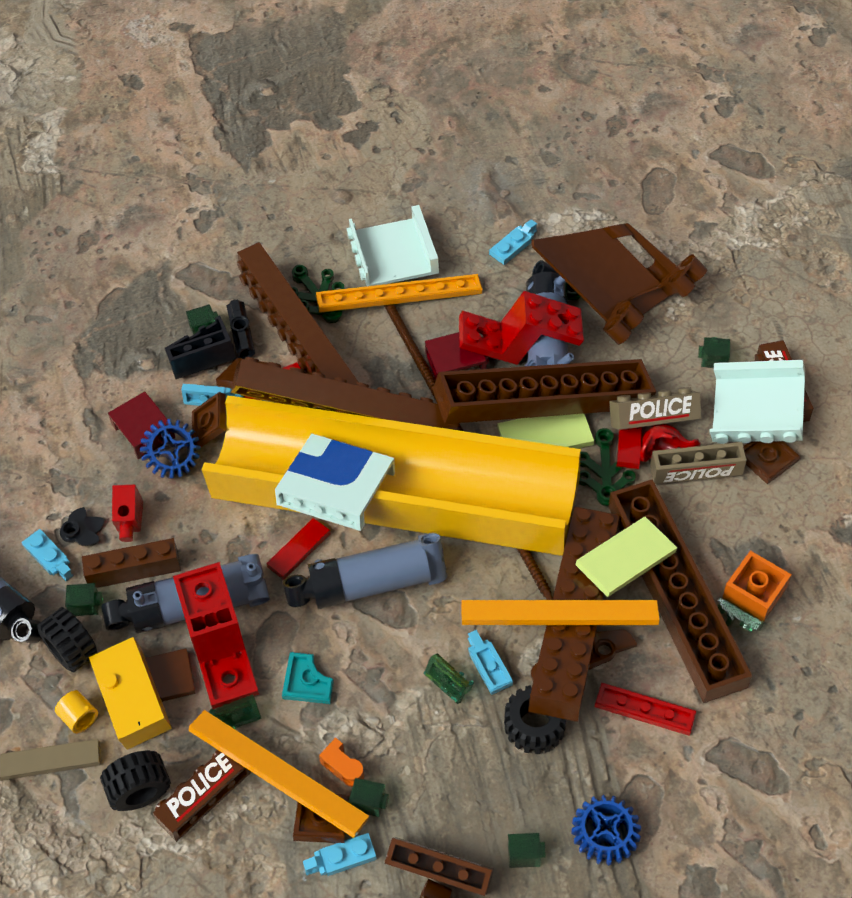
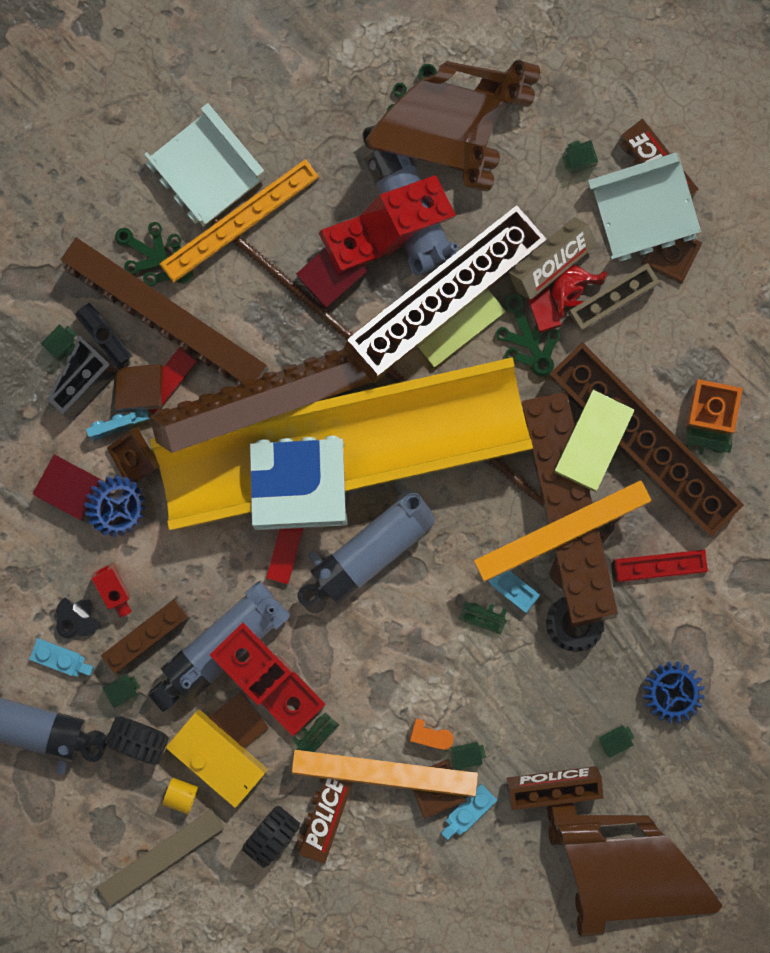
camera: 30 degrees left, 30 degrees up
teal tile [282,652,334,704] -> none
medium azure hinge [489,220,537,265] -> none

